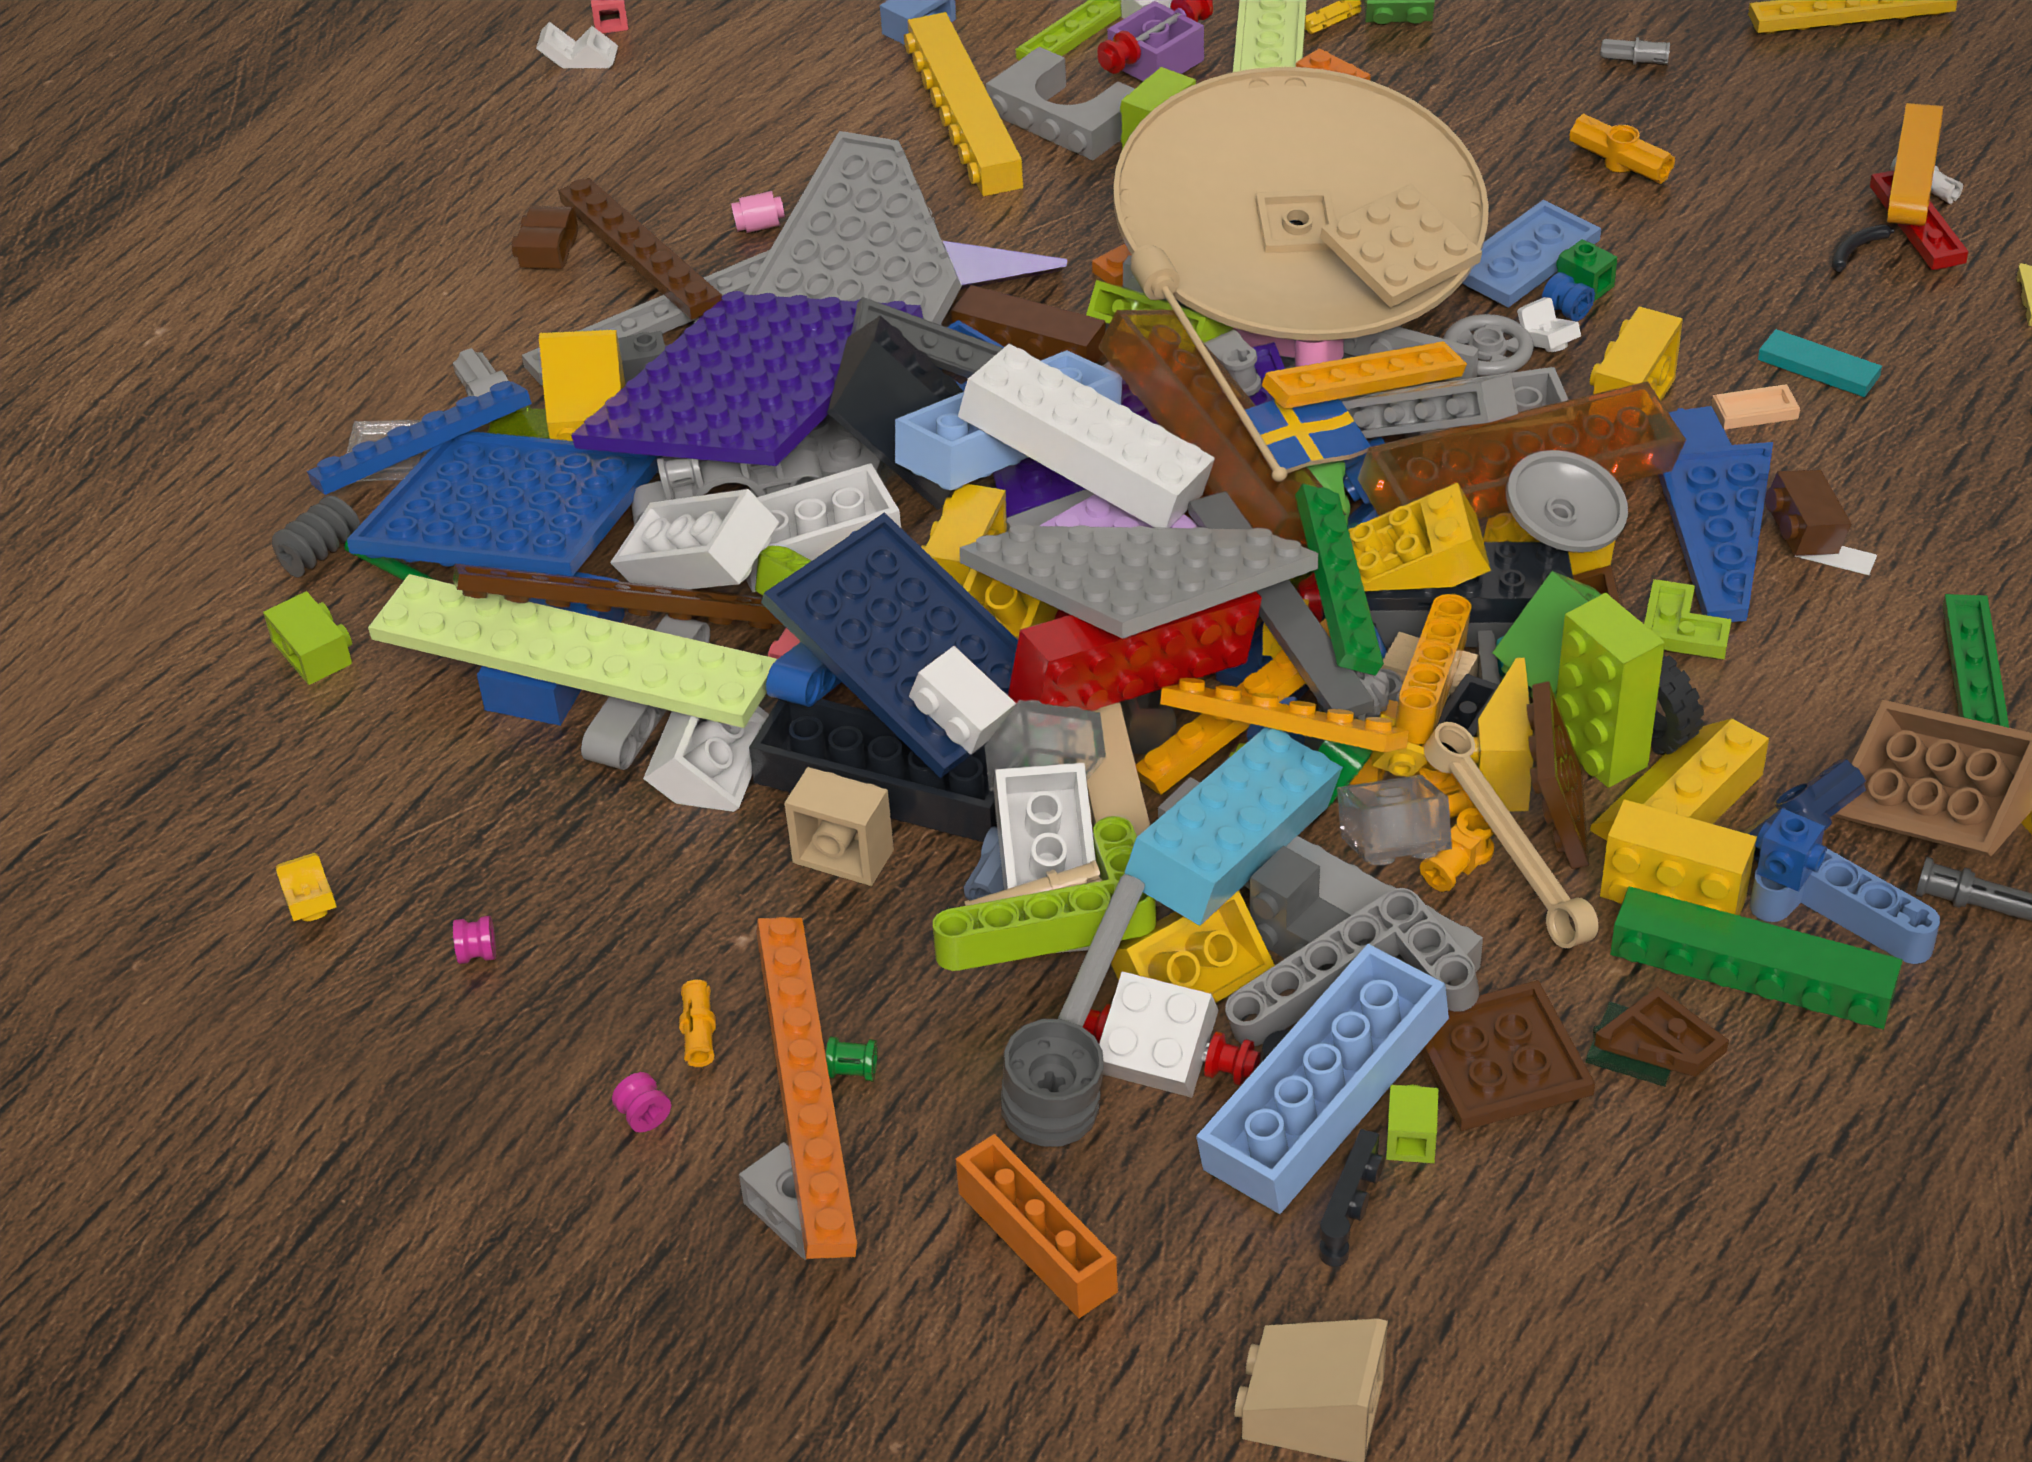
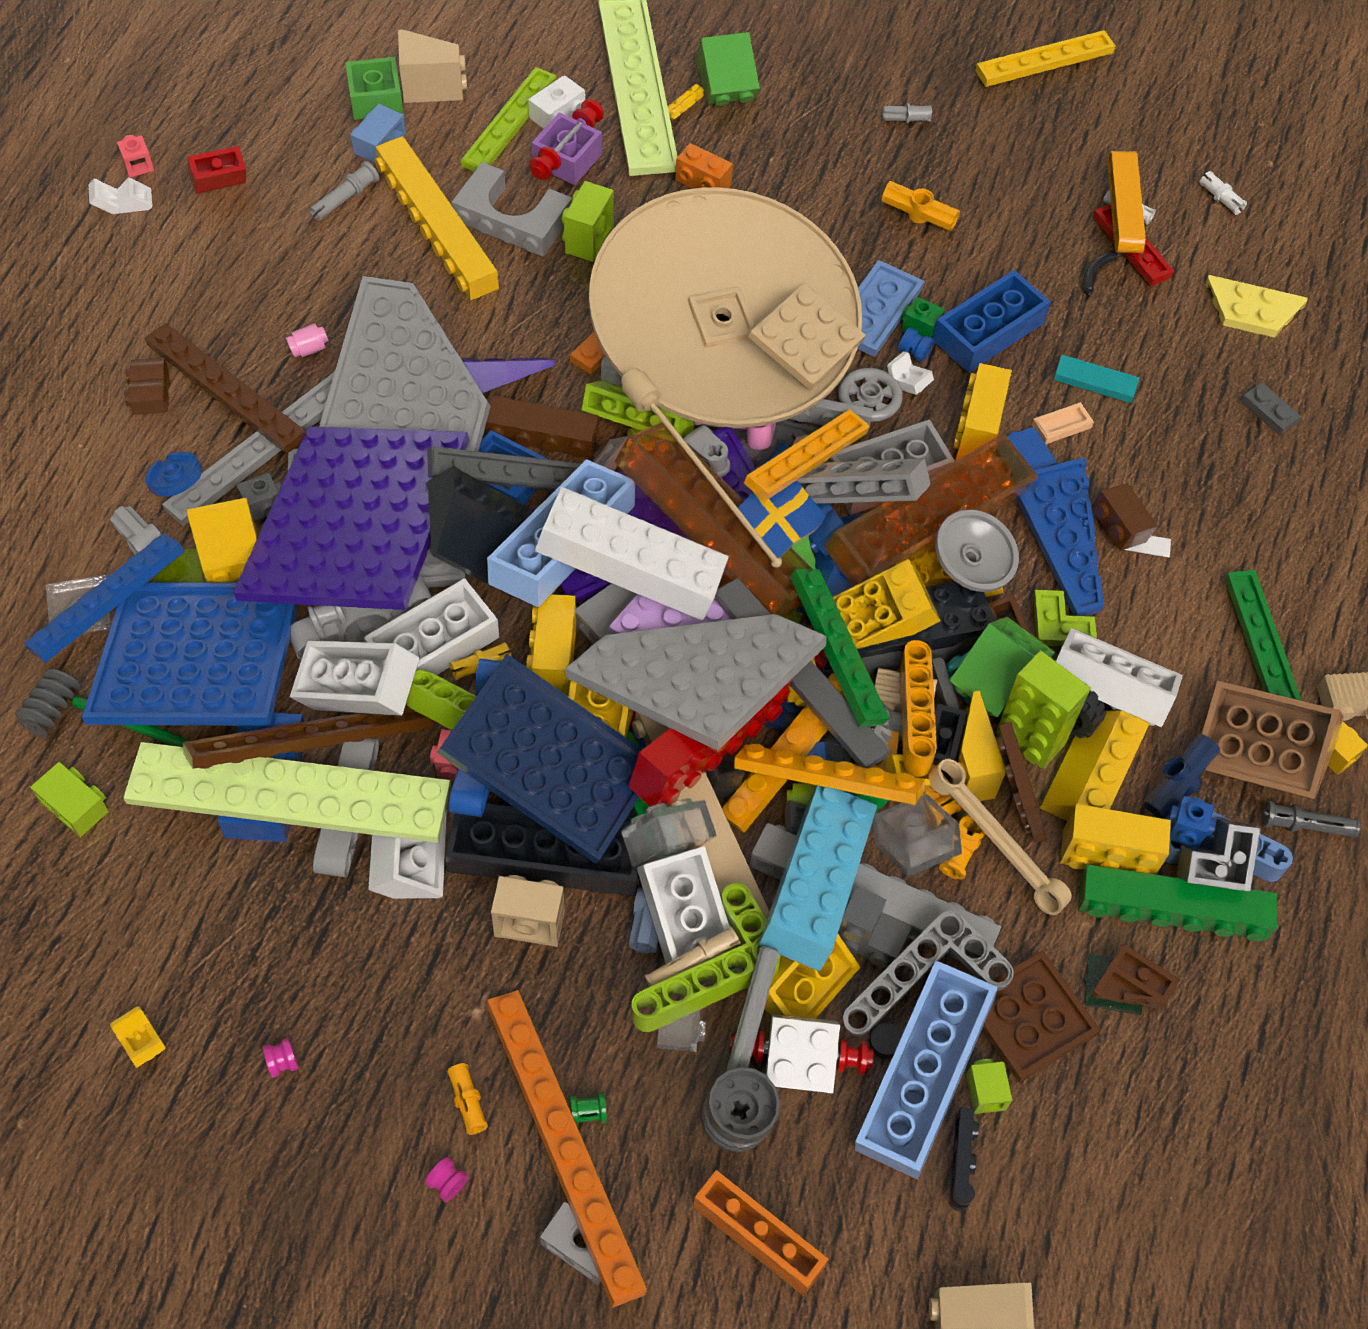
camera: 20 degrees left, 15 degrees up
white brick [909,646,1016,754] -> none
none -> blue tile [145,451,203,497]
none -> red brick [188,146,246,194]
none -> light grey pin [309,161,379,222]
none -> clear brick [657,1010,706,1052]
none -> blue brick [933,270,1051,373]
none -> white brick [1056,628,1183,727]
none -> dark grey brick [1176,819,1260,891]

